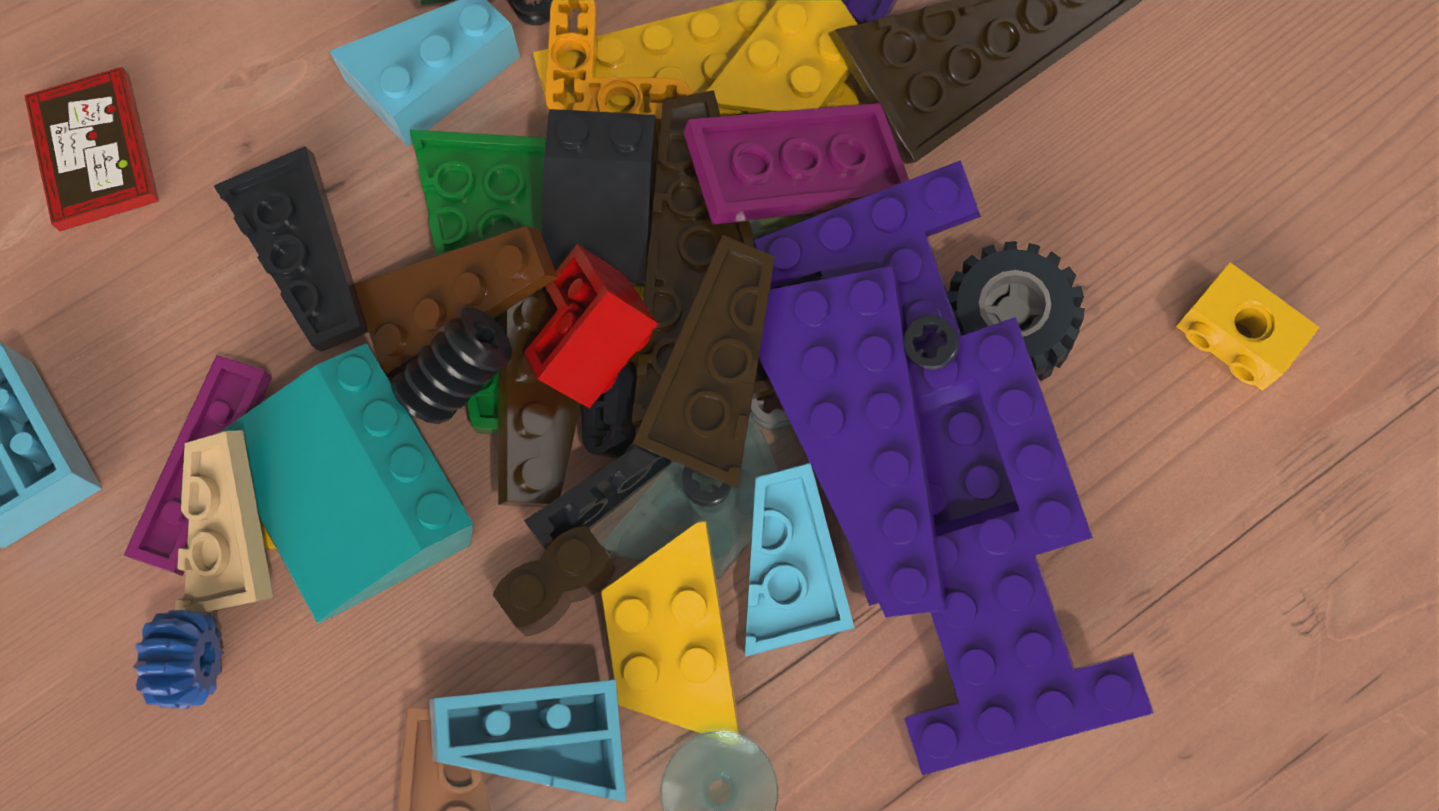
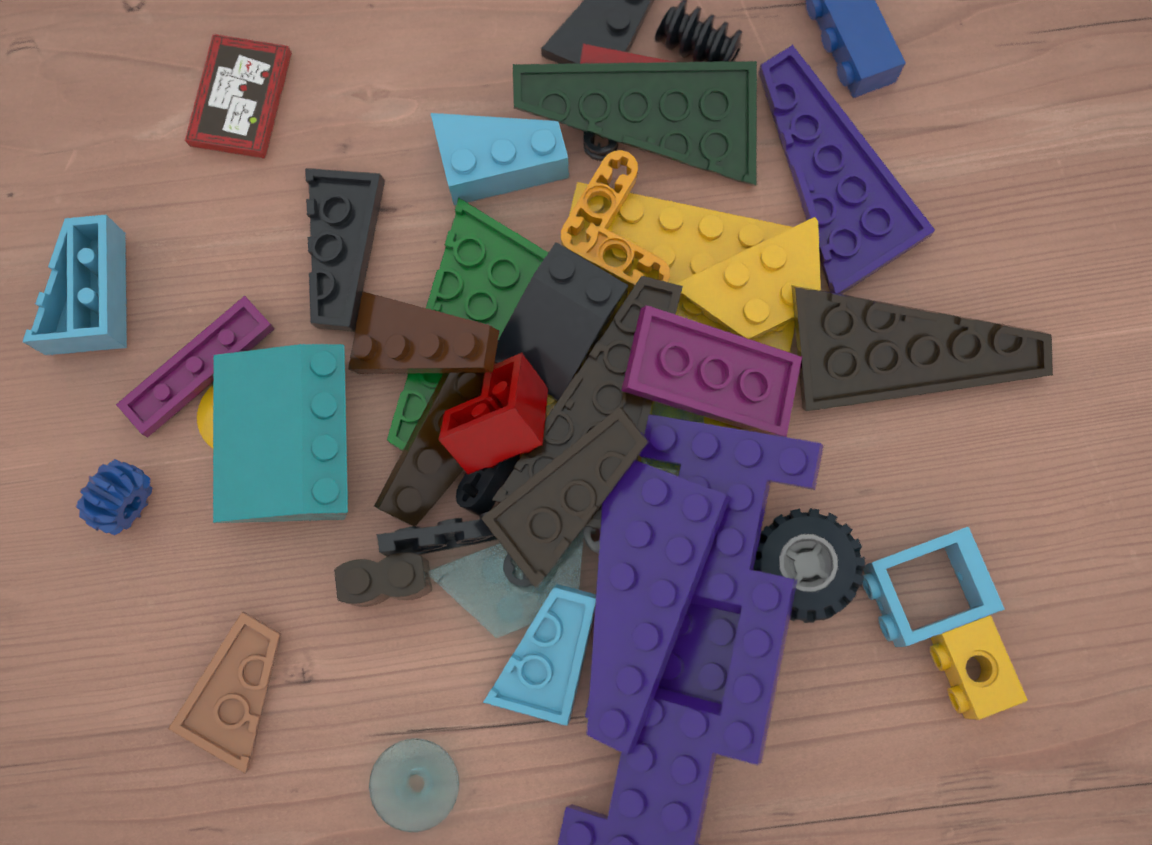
camera: 30 degrees right, 5 degrees up
tan wing [175,430,274,614] -> none
black piece [391,307,512,424] -> none
medium azure wedge [429,680,626,802] -> none
yellow wing [601,521,741,744] -> none
black bush [904,315,960,370] -> none
none -> medium azure window [862,526,1005,647]

